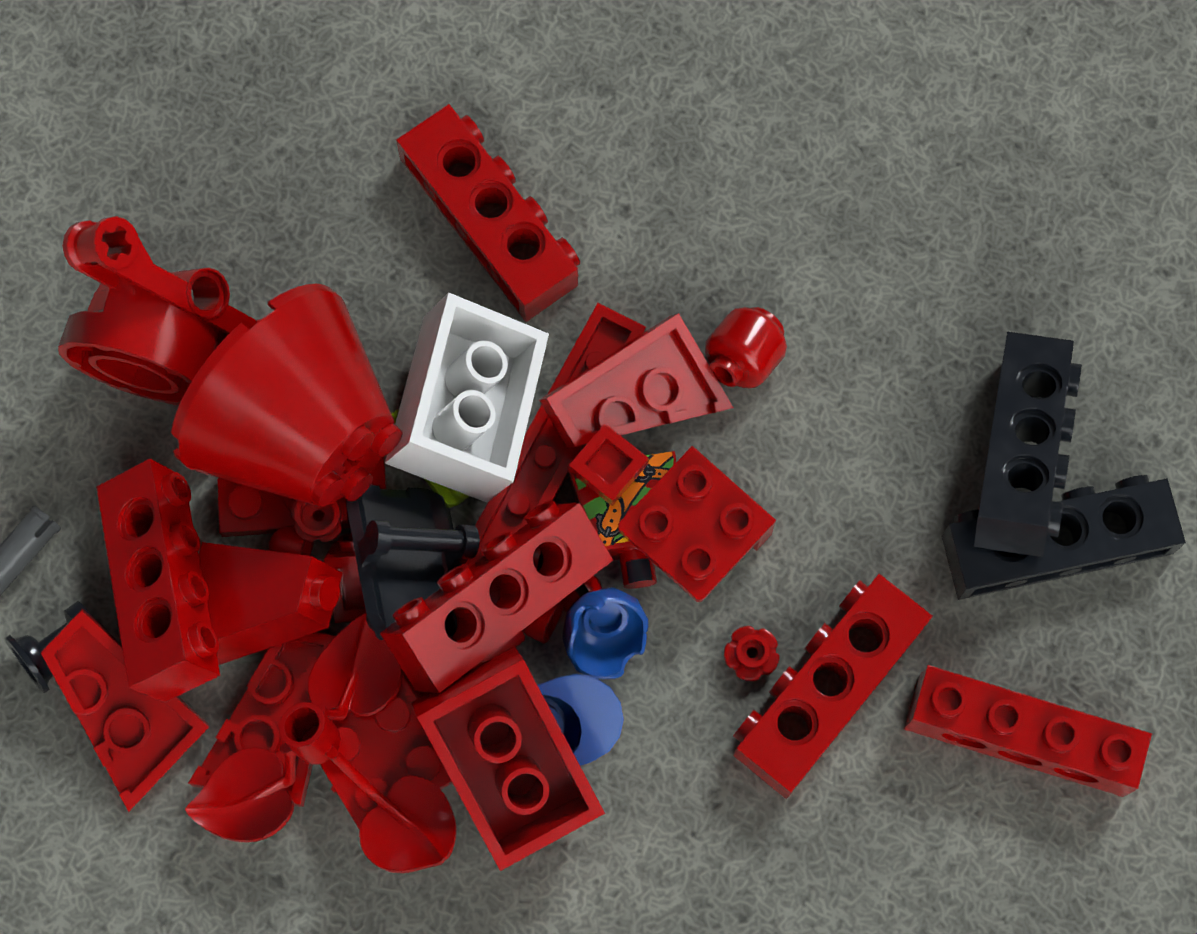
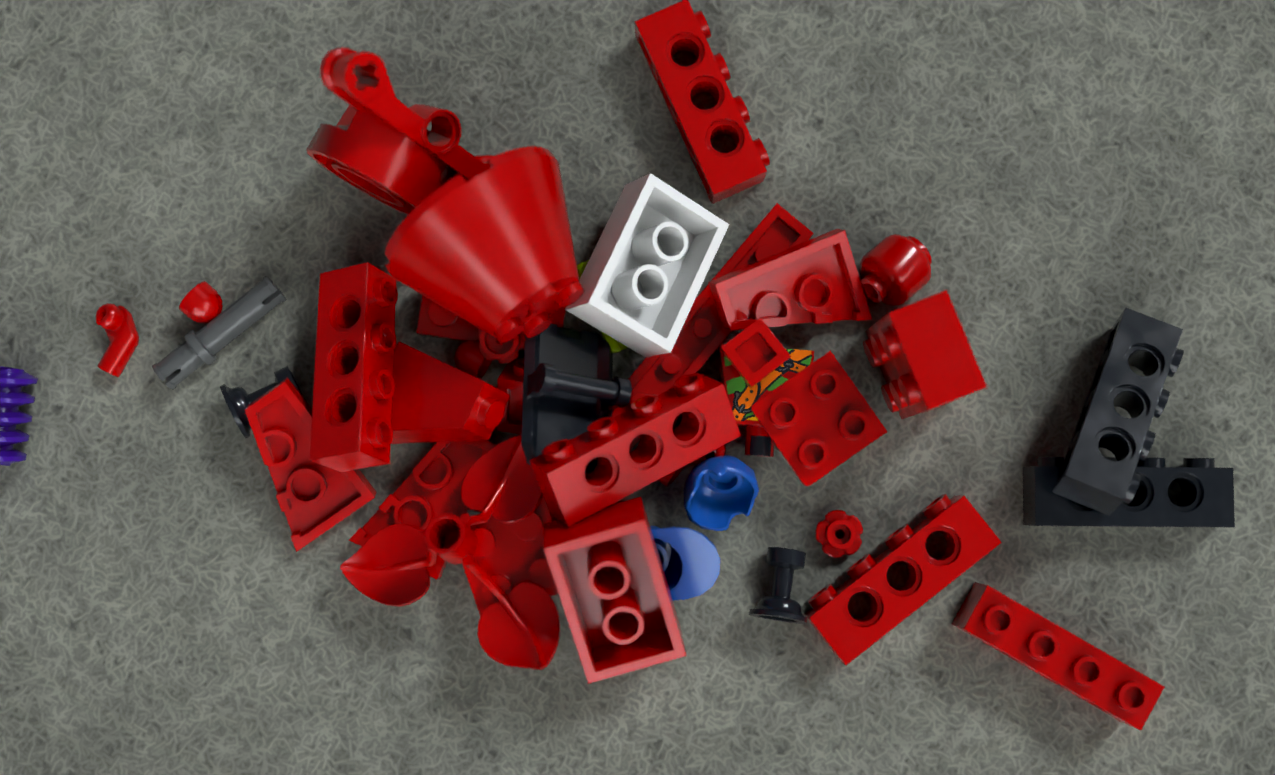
camera: 20 degrees right, 10 degrees up
none -> black piece [749,547,808,624]
none -> red brick [863,290,987,419]

